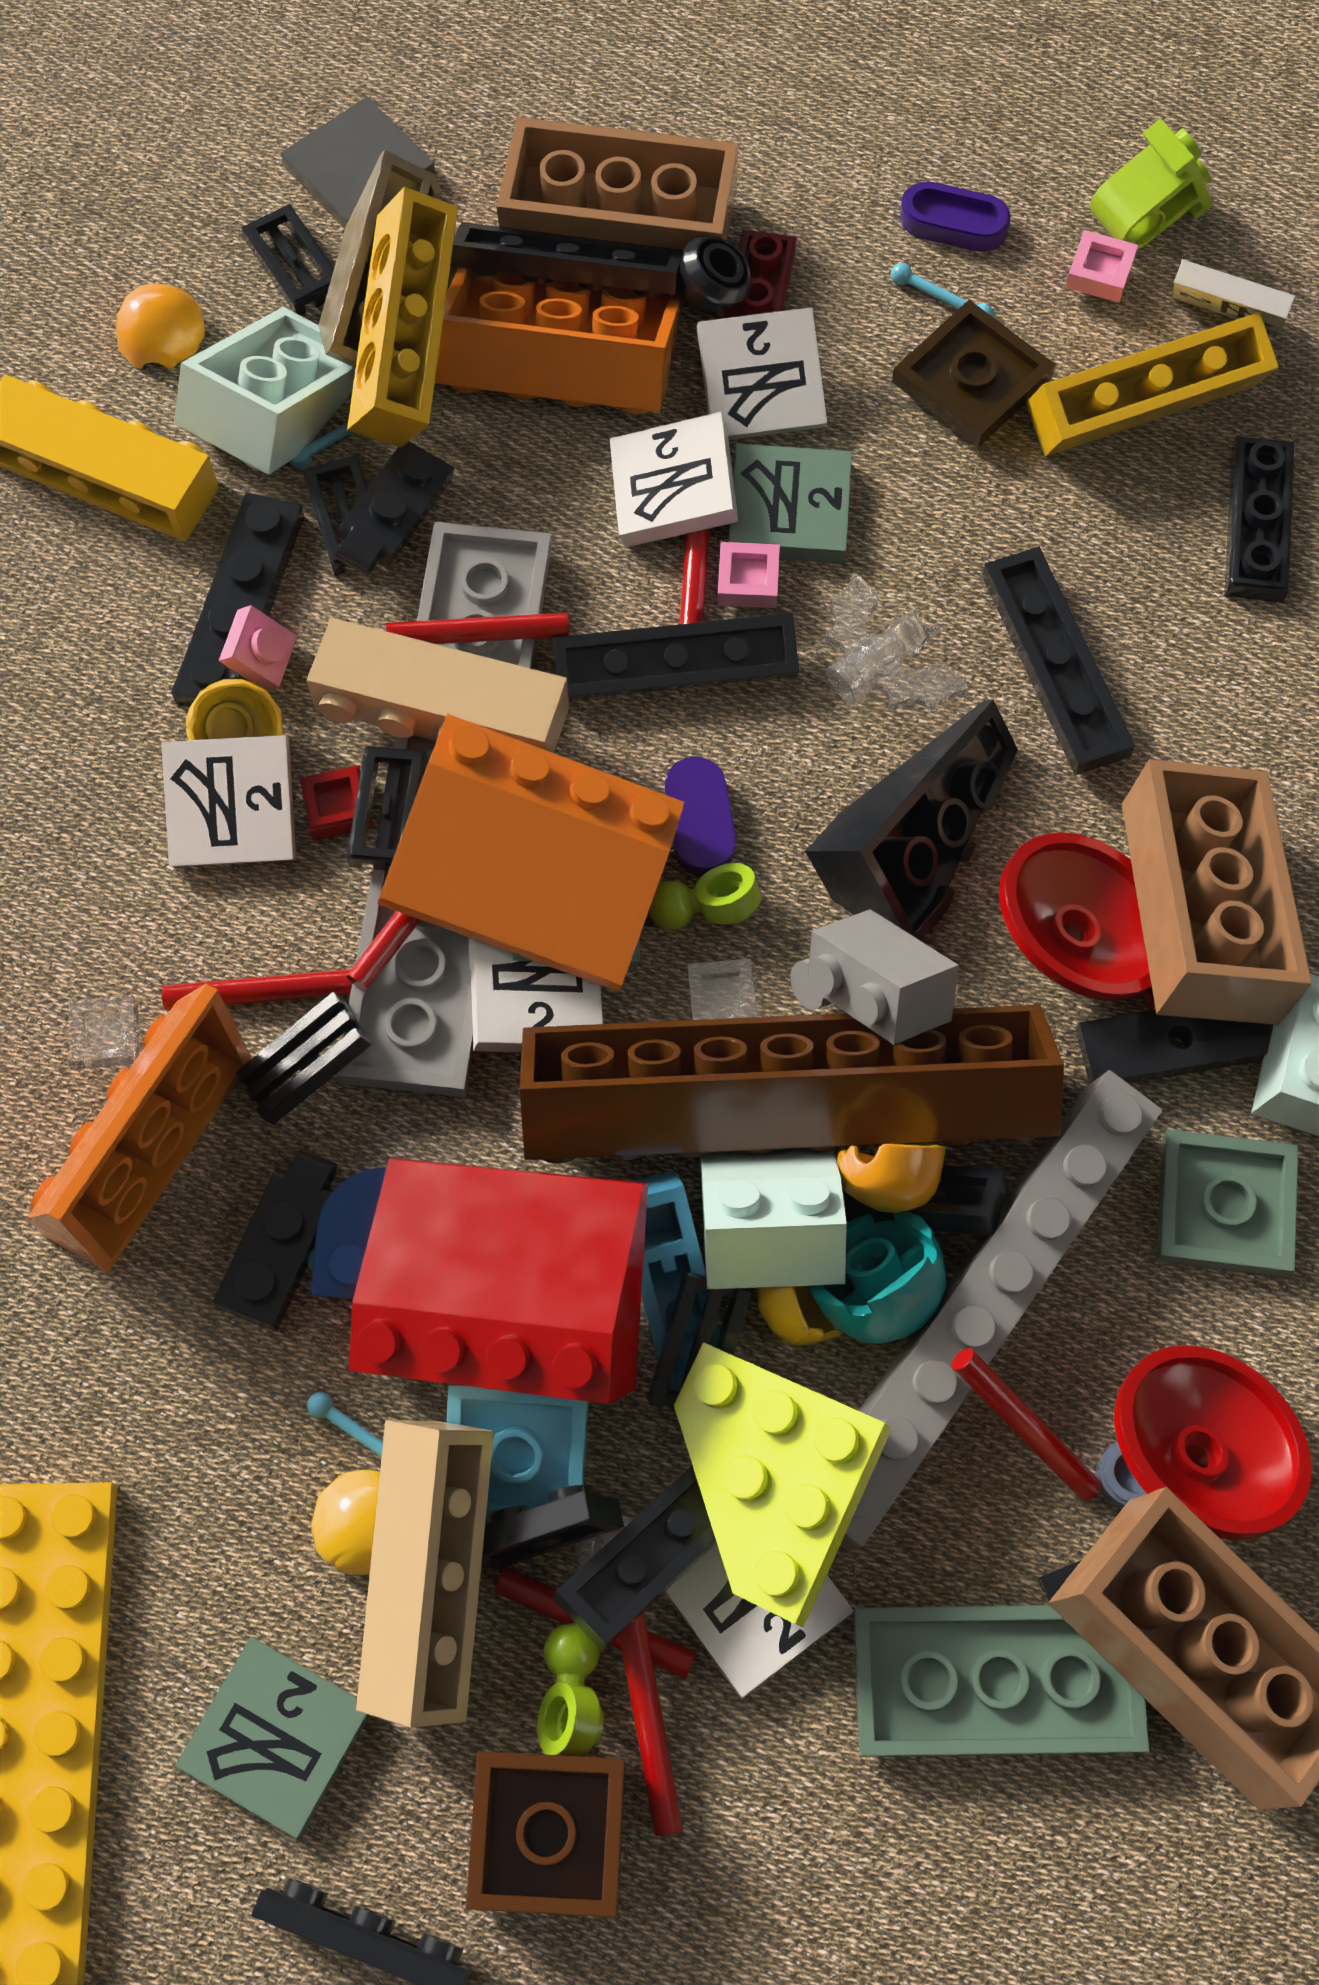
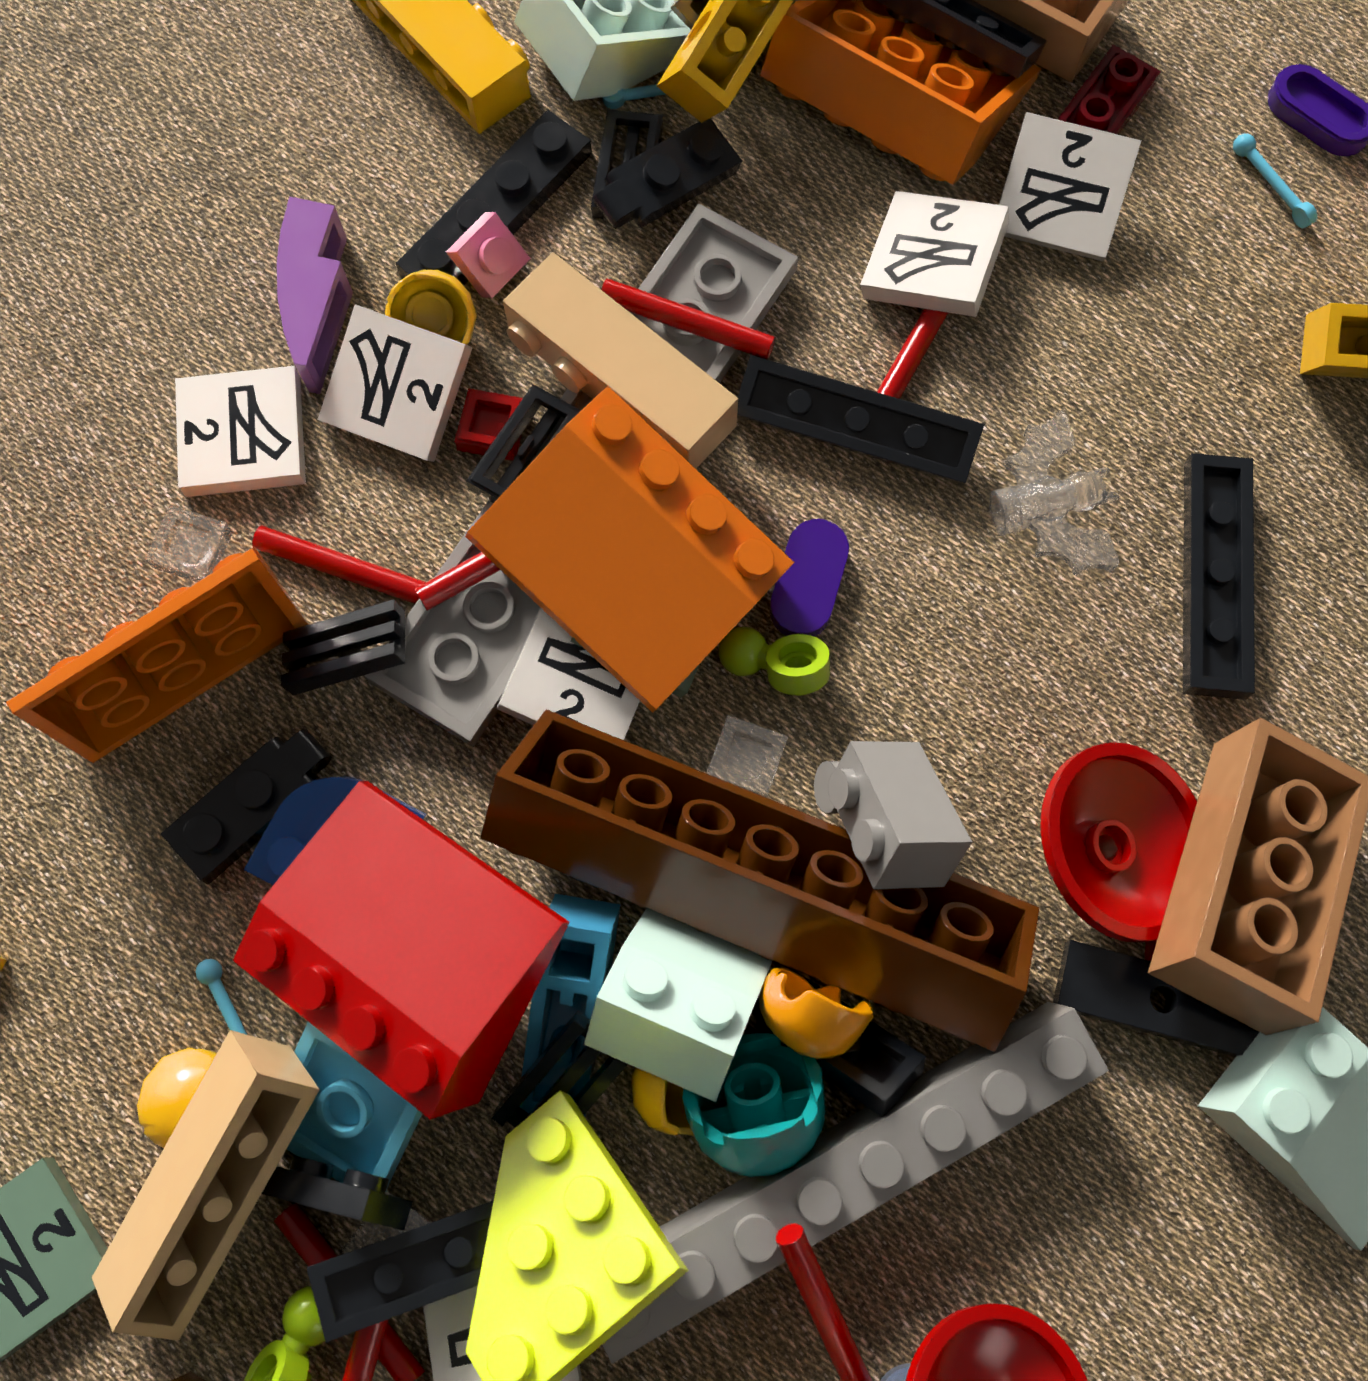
camera: 25 degrees right, 5 degrees up
black cone [677,236,751,314] -> none
bright pink plate [717,542,780,608] -> none
sand green tile [728,444,852,563] -> none
black wedge [805,699,1018,941] -> none
dark brown plate [892,300,1056,448] -> none
sand green tile [1156,1129,1298,1278] -> none
none -> white tile [175,366,306,497]
none -> medium lavender slope [276,196,353,394]

